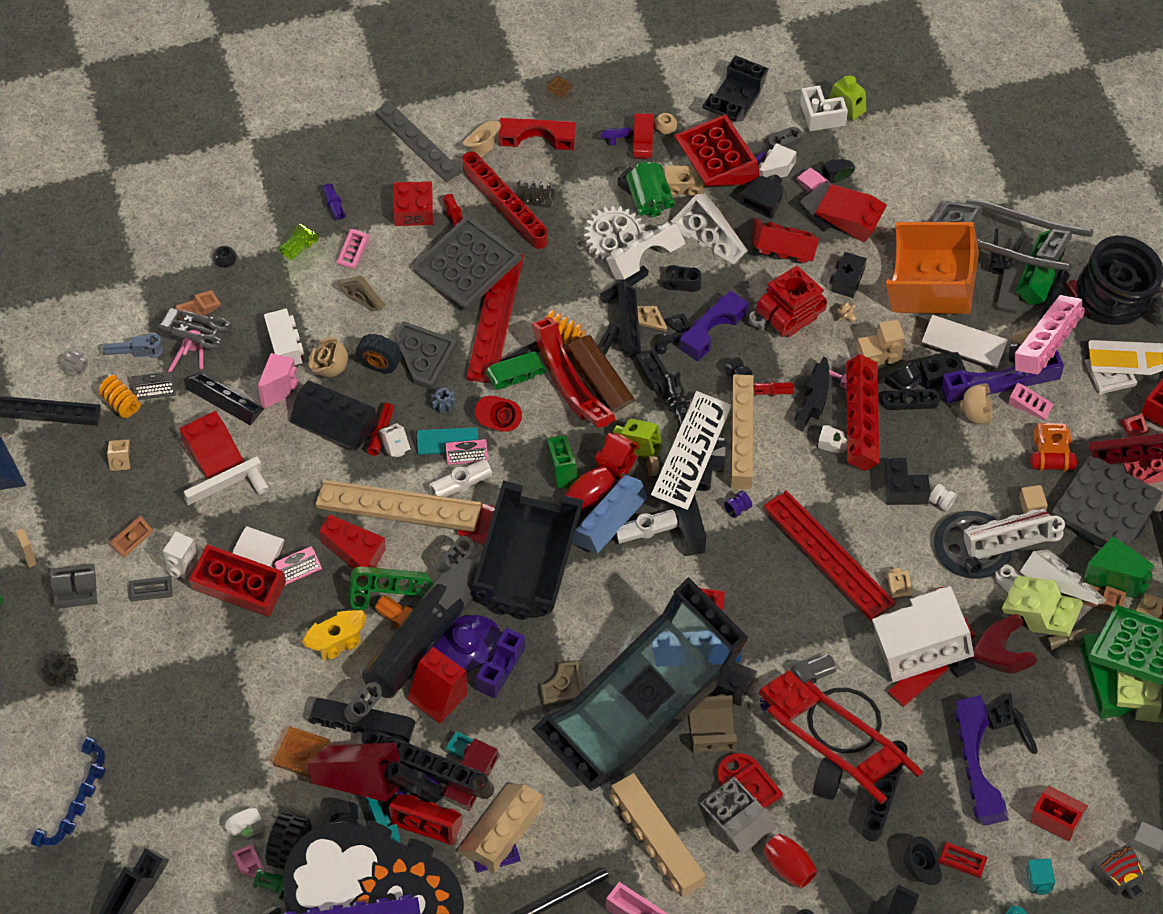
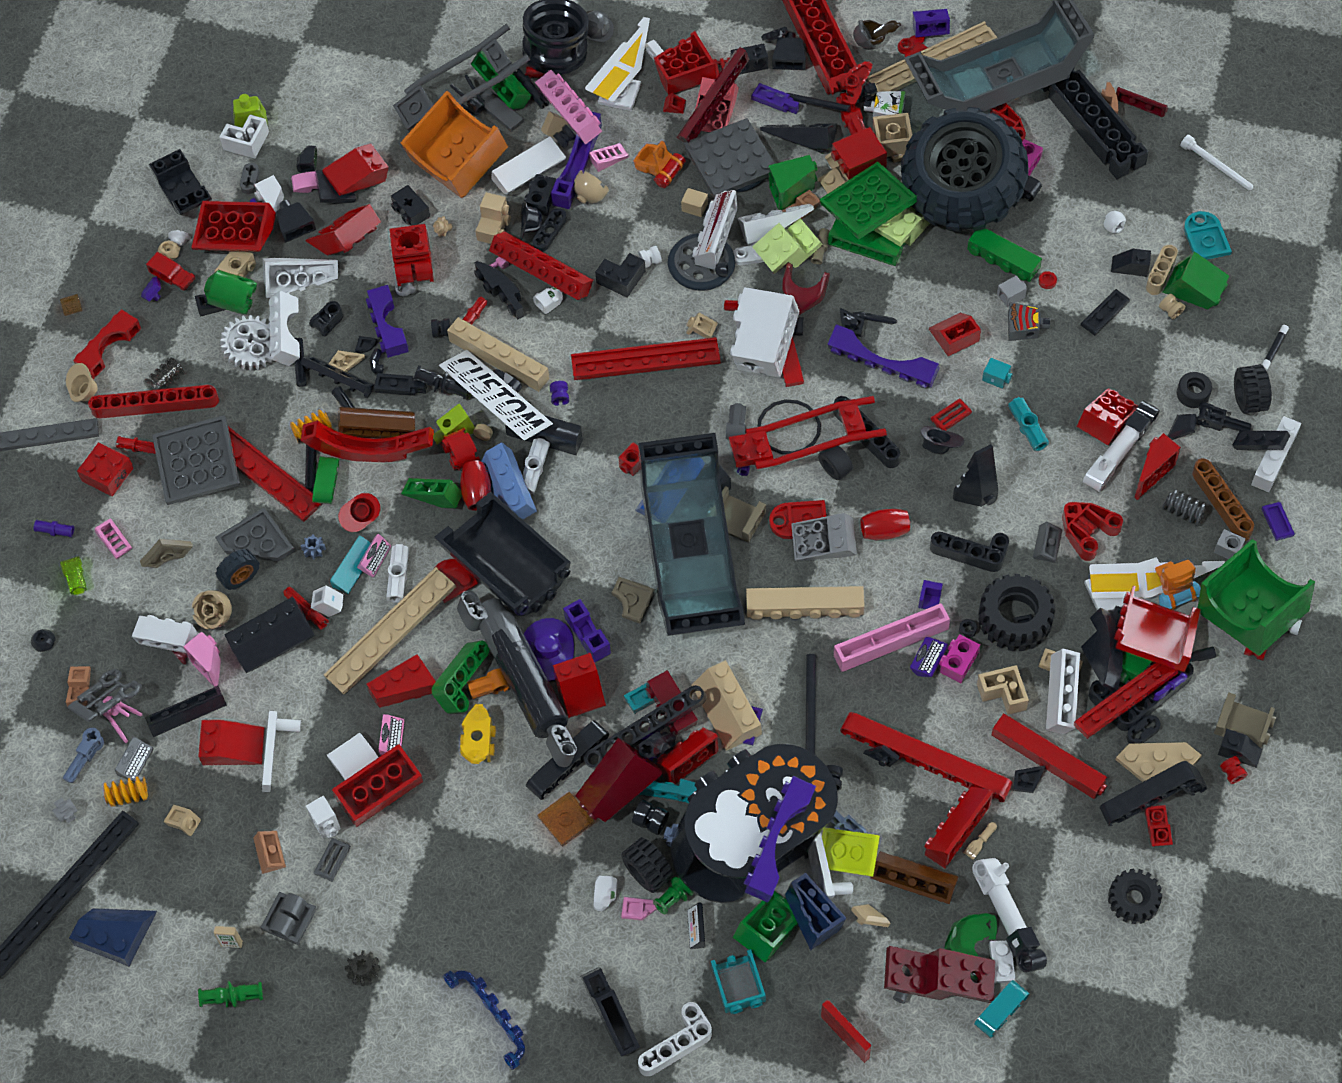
camera: 55 degrees left, 5 degrees up
none -> white piece [168,230,191,246]

